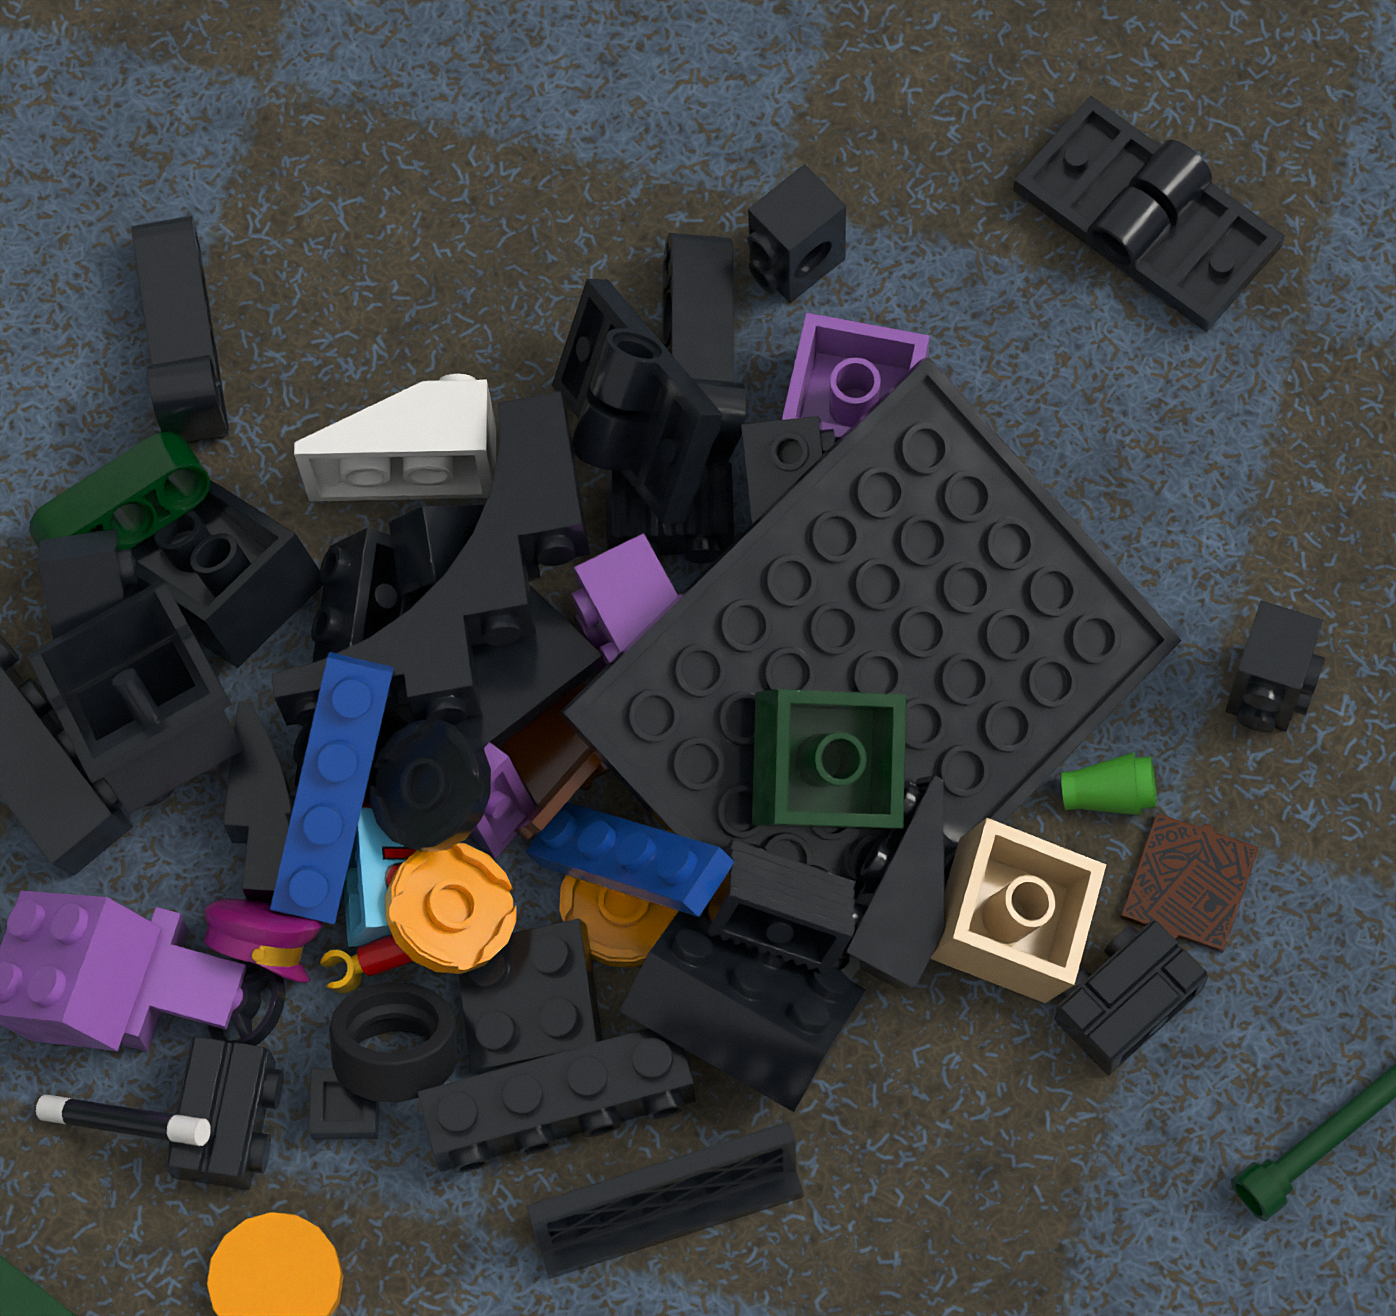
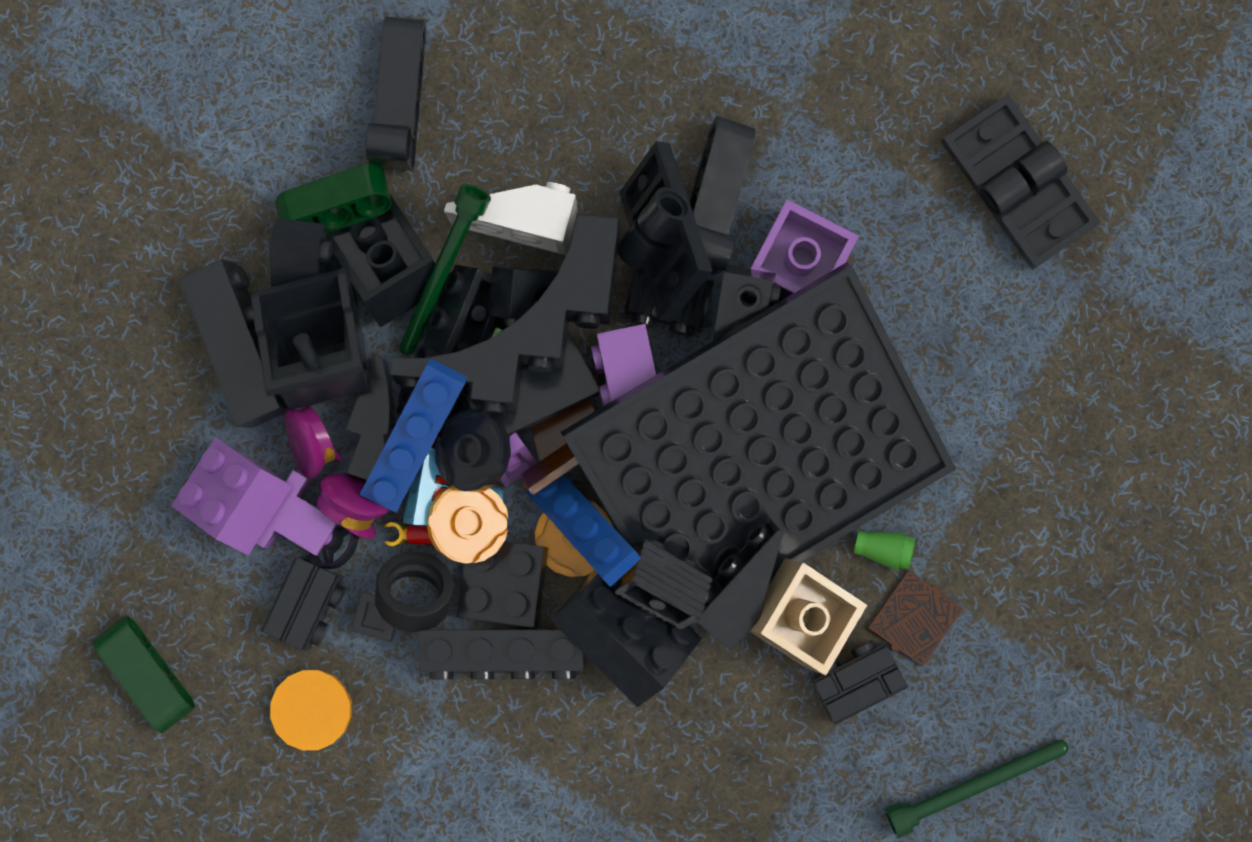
camera: 15 degrees right, 15 degrees up
black bar [36,1094,210,1146] -> none
black fence [526,1121,804,1279] -> none
black brick [747,164,846,304] -> none
dark green brick [752,689,907,829] -> none
black brick [1225,600,1325,732] -> none
none -> magenta piece [284,406,343,479]
none -> dark green piece [399,184,491,355]

